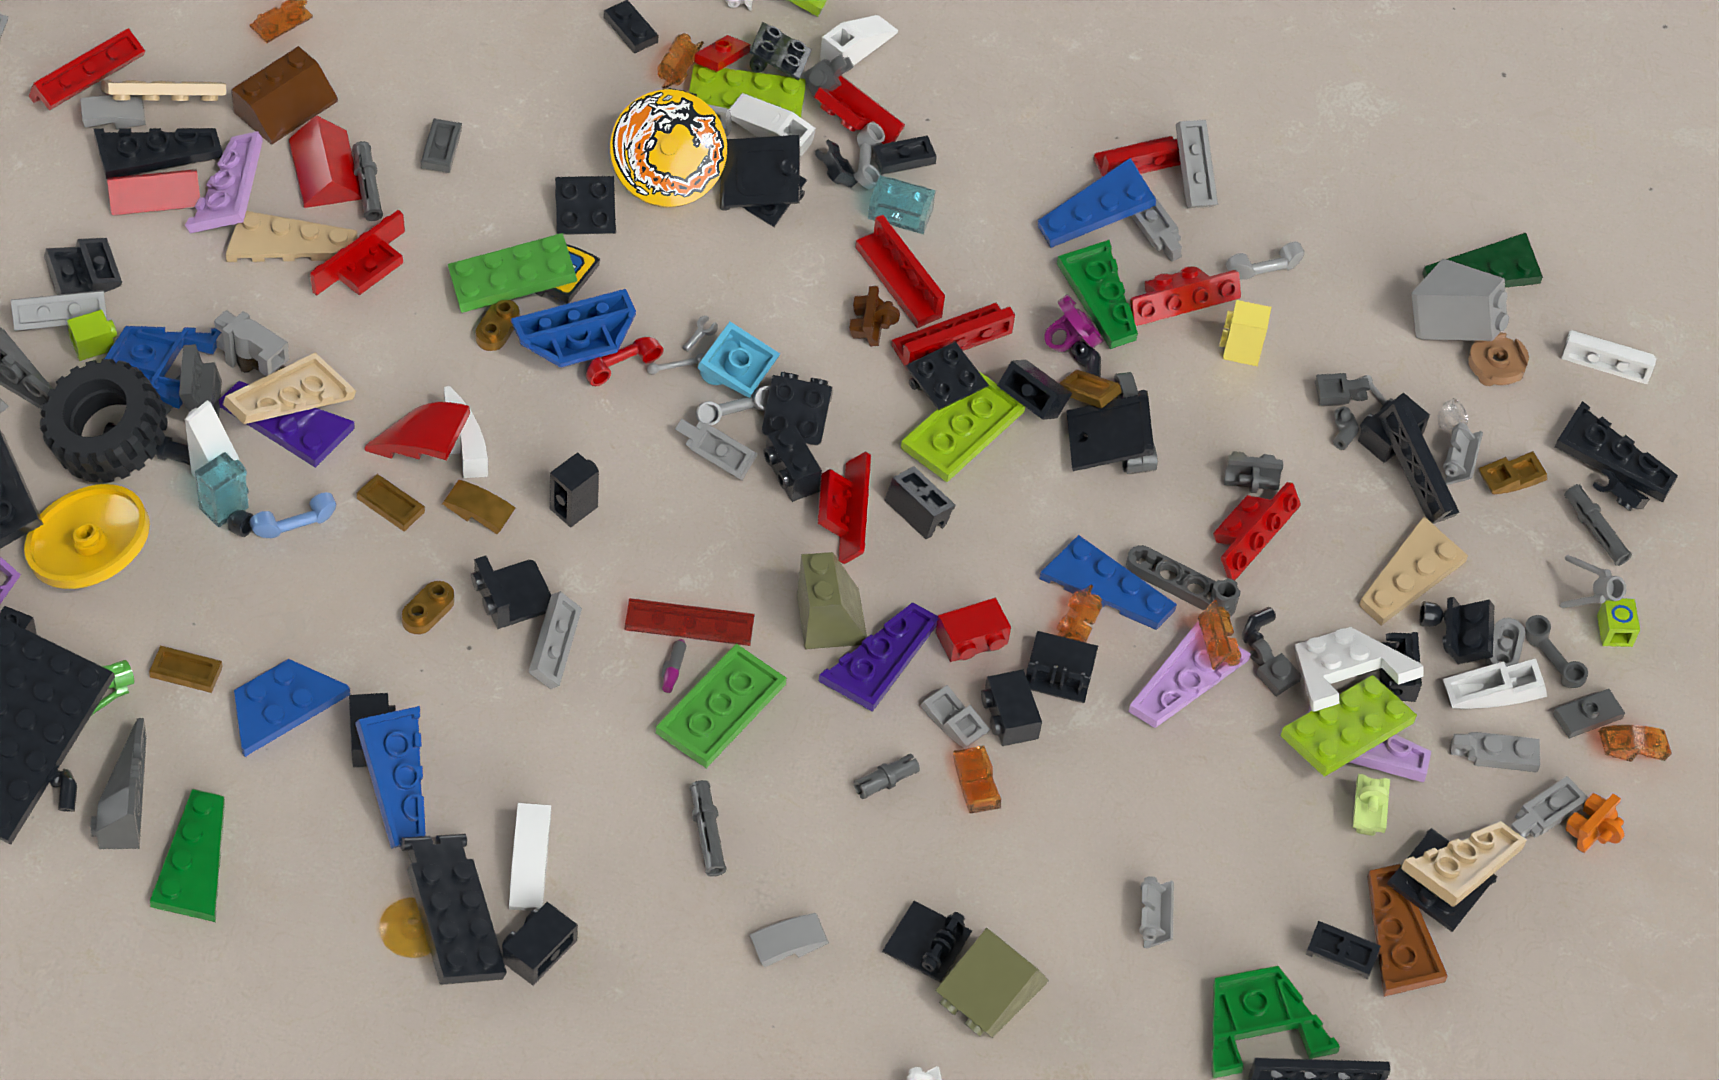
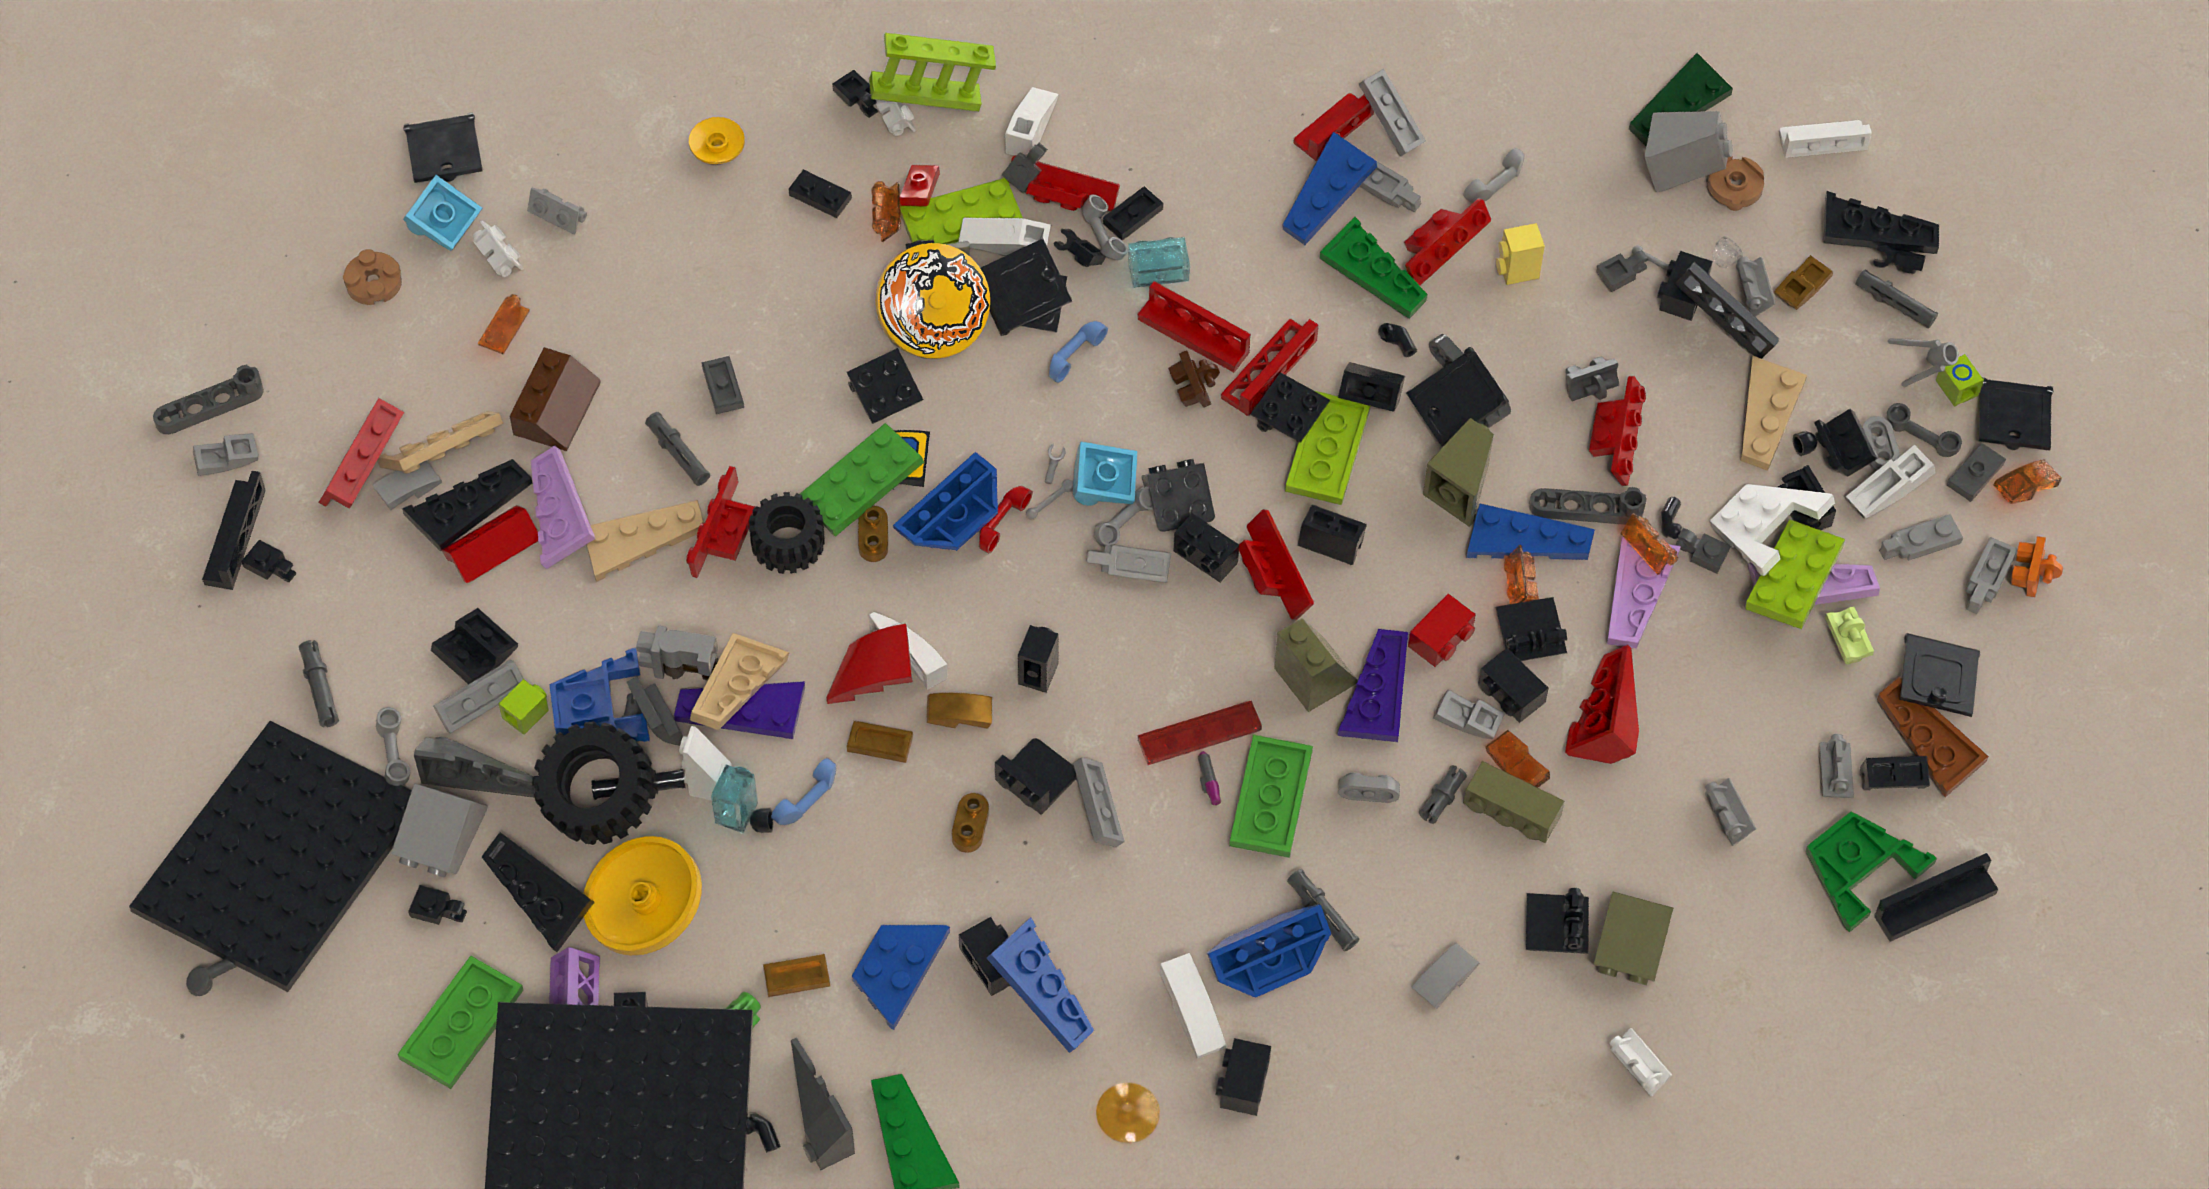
camera: 20 degrees left, 5 degrees up
red slope [289,115,362,208] -> none
black hinge [400,834,507,985] -> none
black hinge [749,22,812,81] -> none
magenta tile [1044,294,1103,352] -> none
pearl gold tile [1059,369,1122,408] -> none
dark grey arm [1333,406,1359,450] -> none
tan wing [1401,822,1527,907] -> none
none -> black tyre [749,492,825,574]
none -> medium blue bar [1049,321,1108,383]
none -> blue wedge [1207,904,1331,998]
none -> light grey plate [1338,773,1400,803]
none -> olive slope [1423,418,1494,527]
none -> olive brick [1463,761,1565,843]
none -> red wedge [1565,645,1639,764]
none -> light grey hinge [1819,734,1854,798]
none -> black container [1978,377,2054,450]

